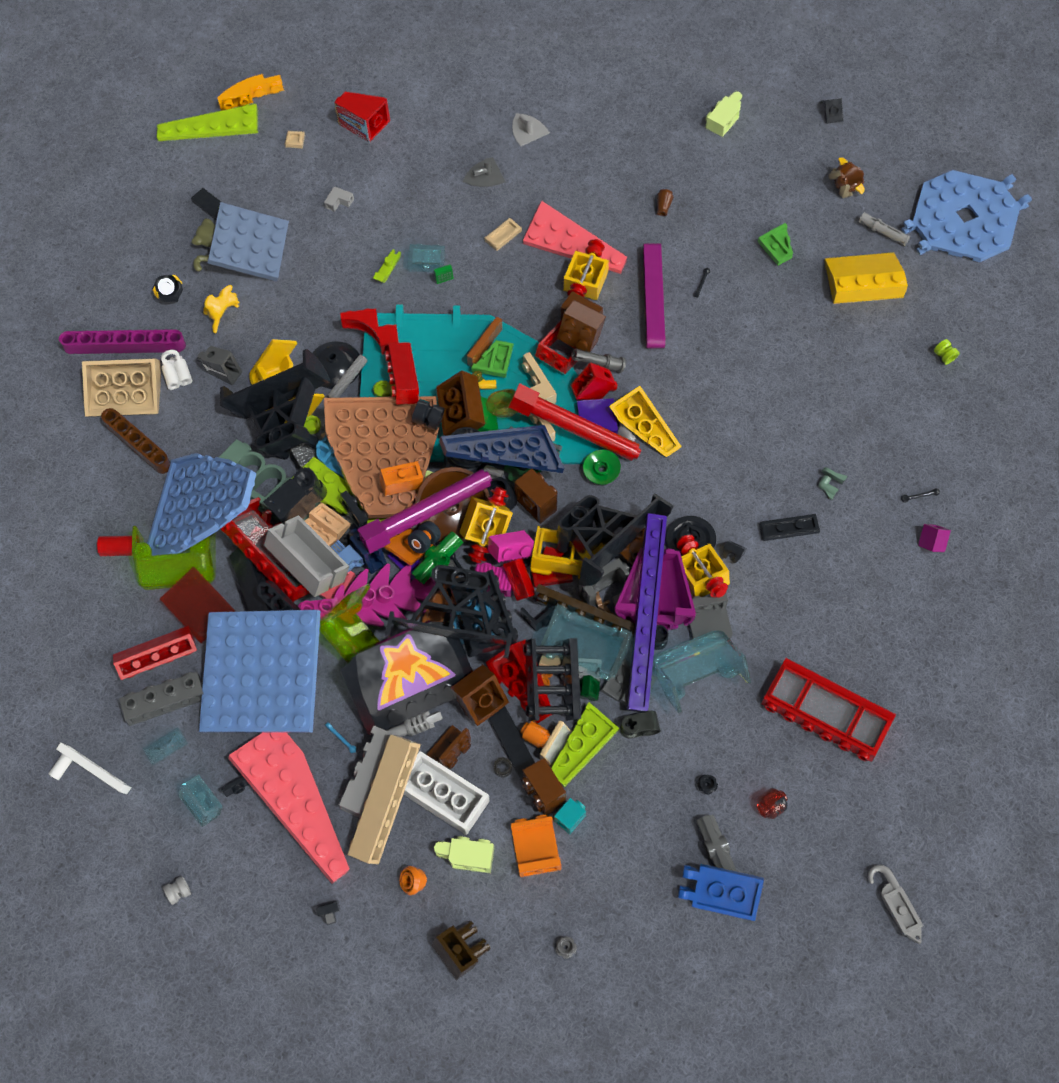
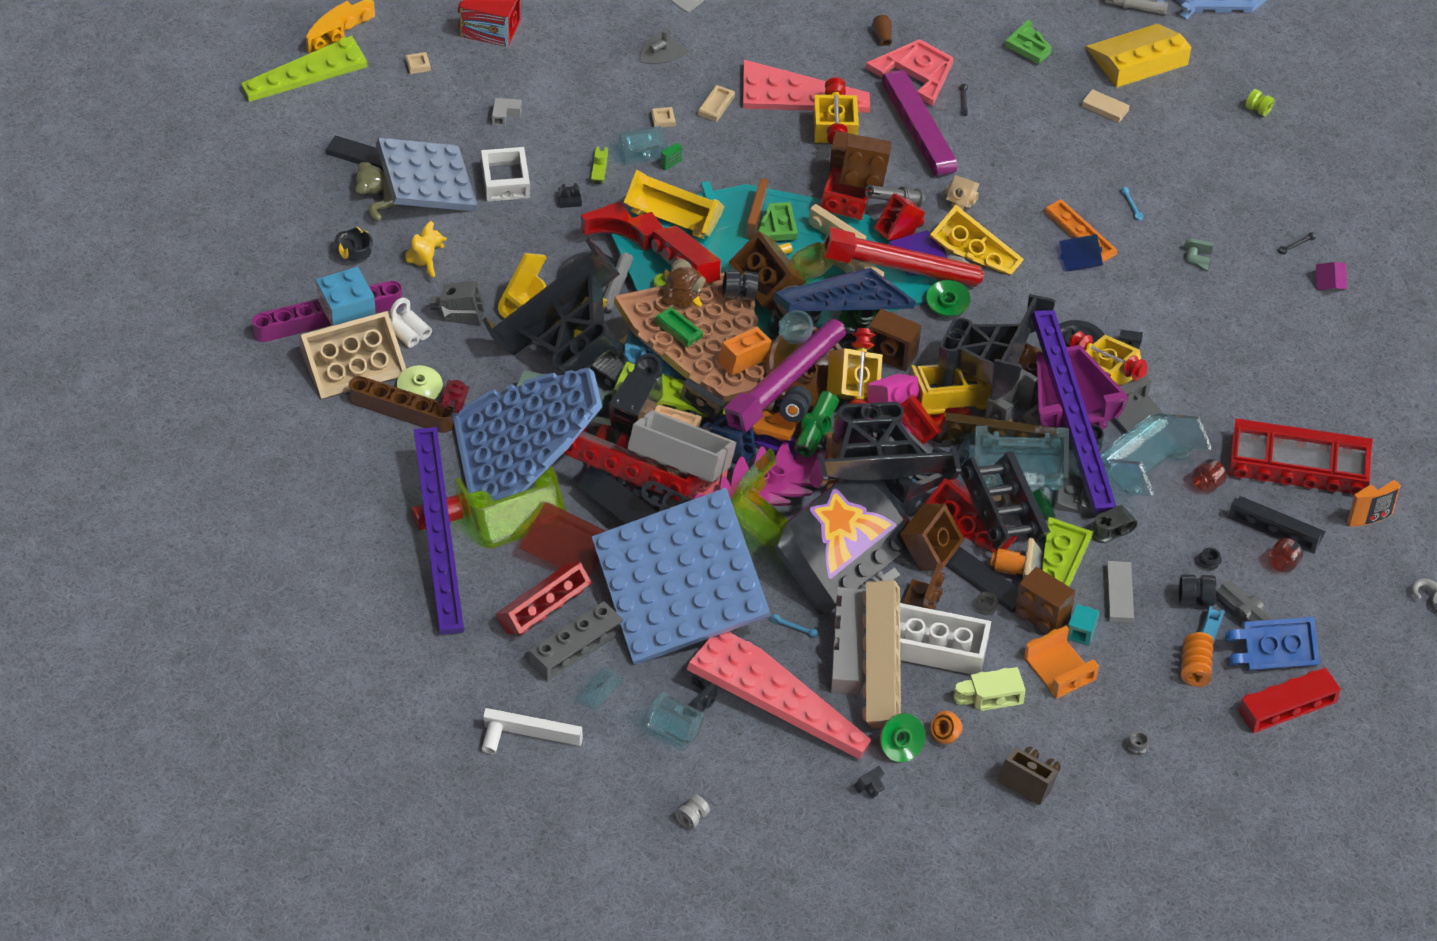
camera: 25 degrees left, 15 degrees down
black tile [759,514,820,541] -> none
none -> dark azure brick [316,267,375,326]
none -> yellowish green dish [397,365,443,400]
none -> dark purple plate [414,427,464,635]
none -> dark red hinge [440,380,469,414]
none -> white window [481,147,530,201]
none -> black tile [558,183,582,208]
none -> yellow windscreen [624,170,725,239]
none -> tan tile [651,107,675,128]
none -> green tile [654,307,704,347]
none -> reddish brown hair [663,259,706,308]
none -> clear light blue hair [778,310,813,345]
none -> coral wing [866,39,953,106]
none -> green dish [880,713,925,762]
none -> tan brick [946,175,980,210]
none -> orange tile [1044,199,1118,264]
none -> clear blue piece [1059,234,1103,272]
none -> tan tile [1082,89,1130,123]
none -> light grey tile [1107,561,1134,623]
none -> dark azure hinge [1121,187,1143,221]
none -> black wheel [1178,574,1216,606]
none -> orange piece [1181,632,1214,687]
none -> clear red head [1192,459,1227,493]
none -> dark azure bar [1201,606,1225,642]
none -> black fence [1228,496,1326,554]
none -> red brick [1238,667,1341,733]
none -> orange slope [1347,480,1401,527]

